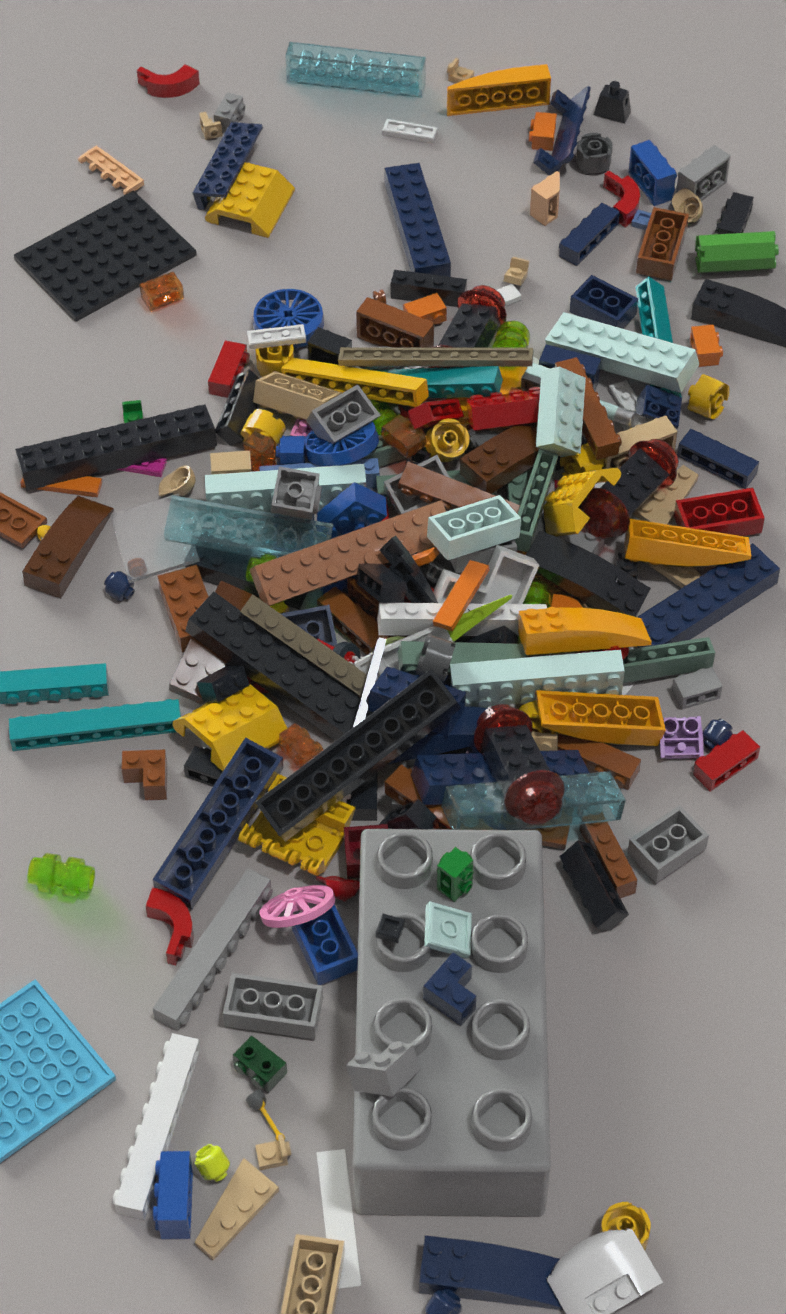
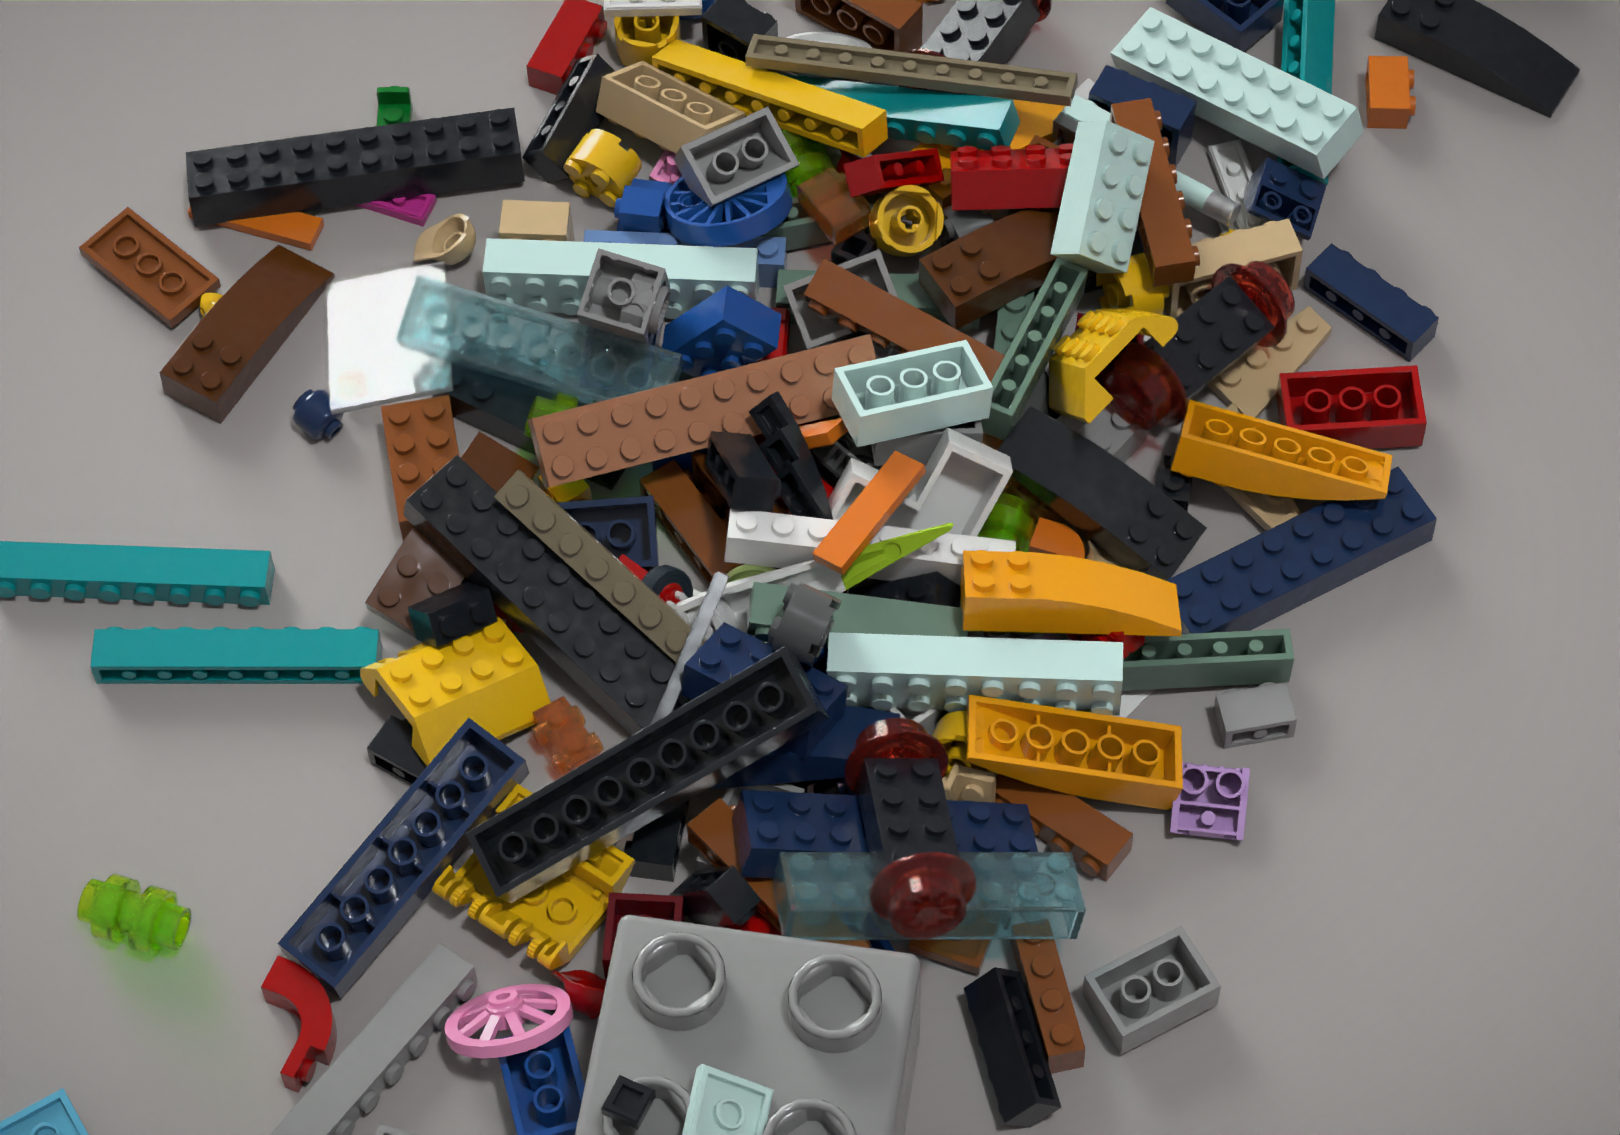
camera: 10 degrees right, 5 degrees up
dark orange brick [122,749,167,800] -> none
clear orange brick [243,431,276,472] -> none
green brick [437,847,474,902] -> none
clear neon green piece [492,321,530,367] -> none
yellow brick [688,374,730,419] -> none
red brick [693,730,760,792] -> none
dark blue head [702,718,733,750] -> none

